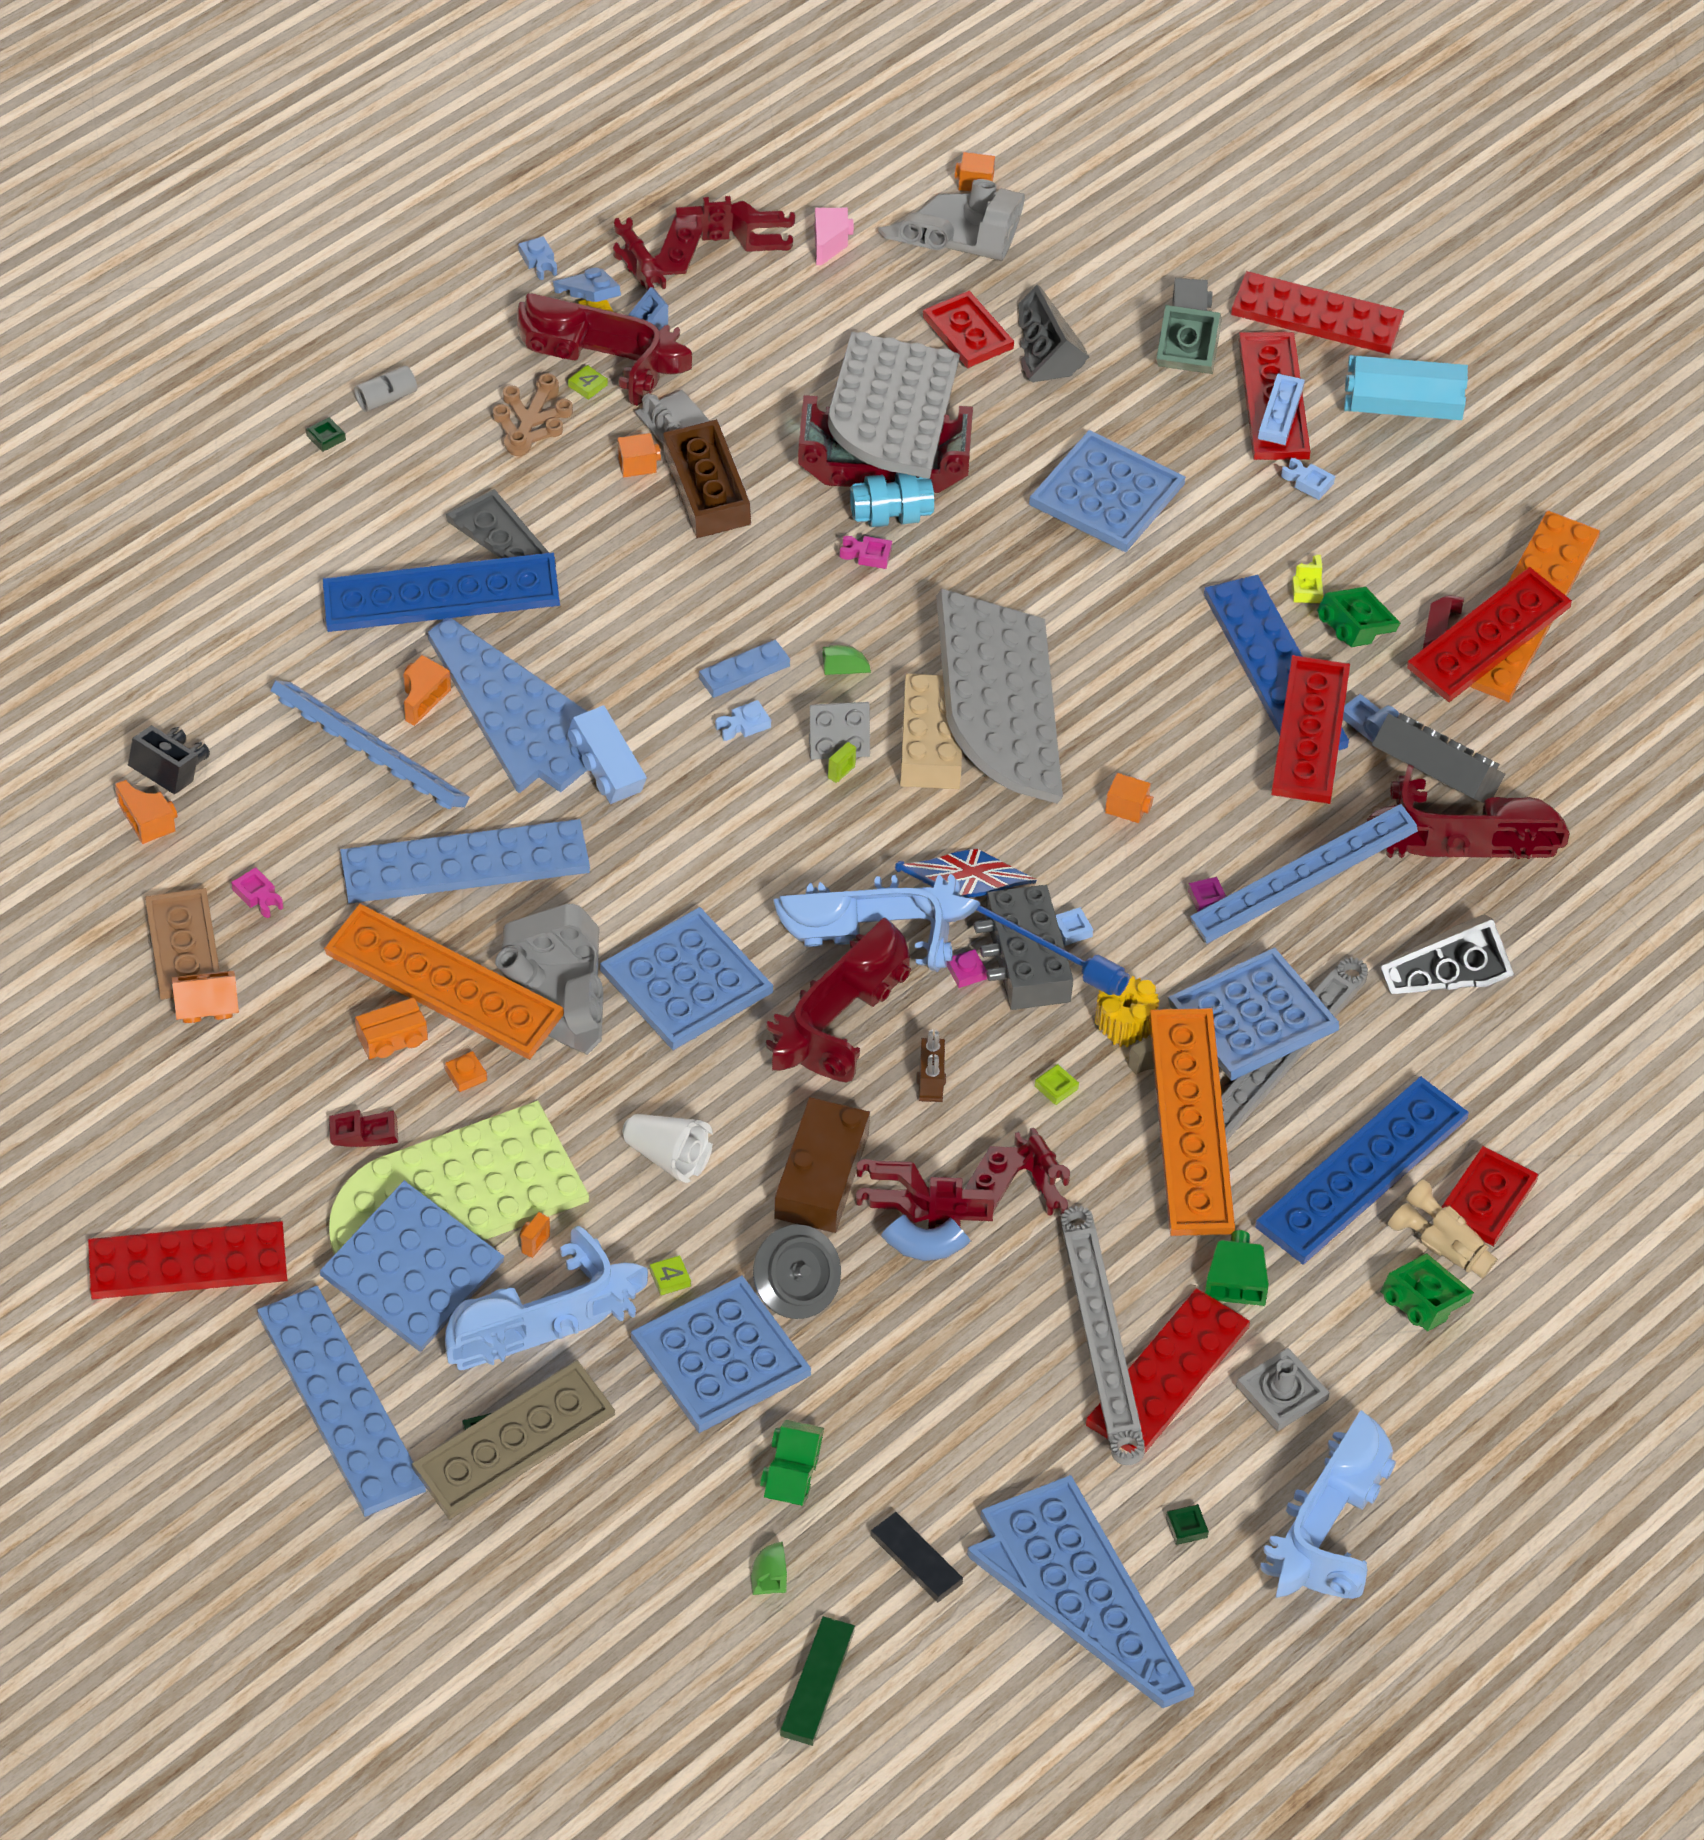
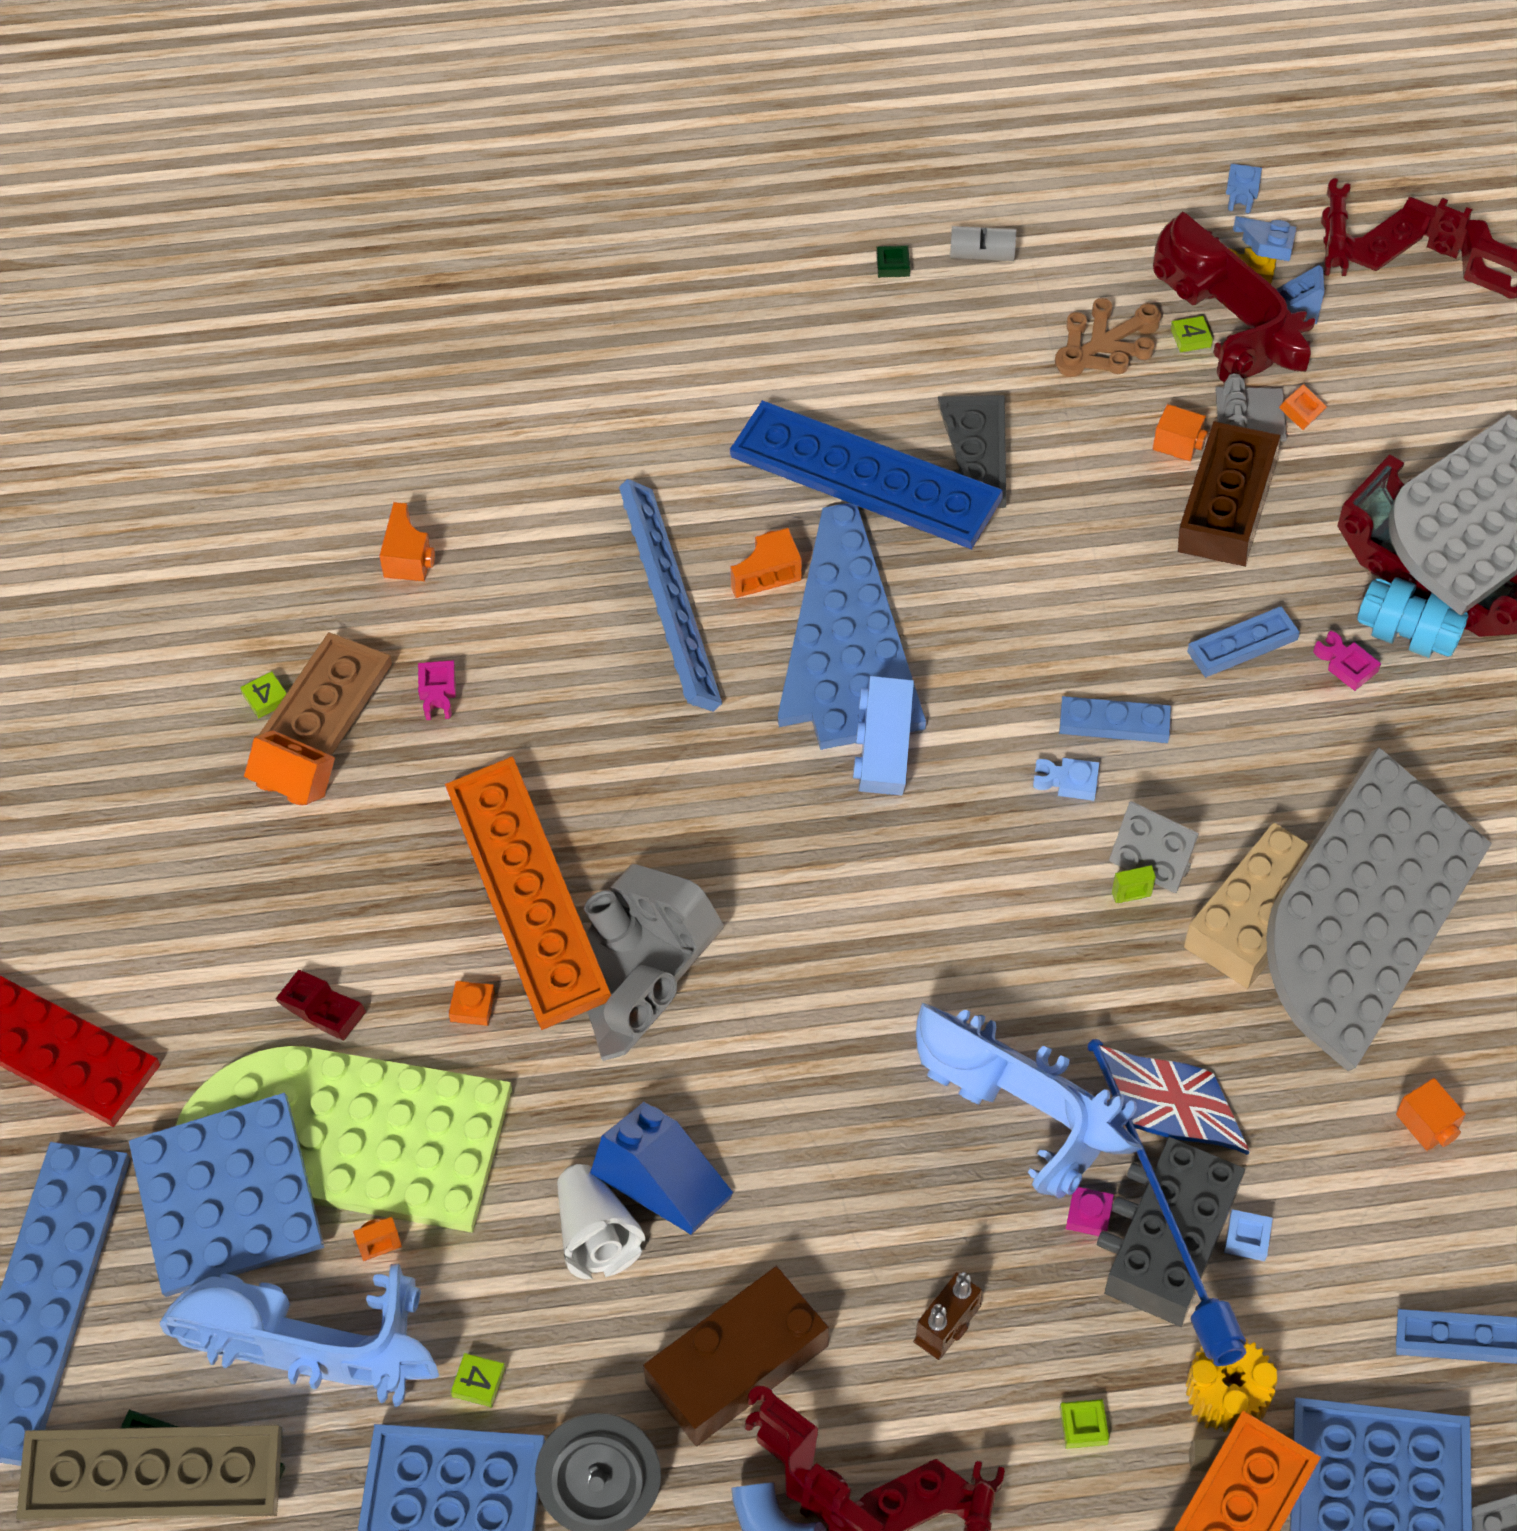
camera: 40 degrees right, 5 degrees up
black brick [128,725,210,795] -> none
medium blue plate [340,819,590,904] -> none
orange brick [355,997,428,1060] -> none
medium blue plate [600,907,773,1050] -> none
dark red piece [766,917,911,1083] -> none
bright green brick [822,645,871,675] -> none
magenta plate [1188,876,1227,912] -> none
none -> lime tile [240,671,287,719]
none -> blue slope [590,1102,733,1235]
none -> medium blue plate [1187,606,1300,678]
none -> orange plate [1279,384,1327,430]

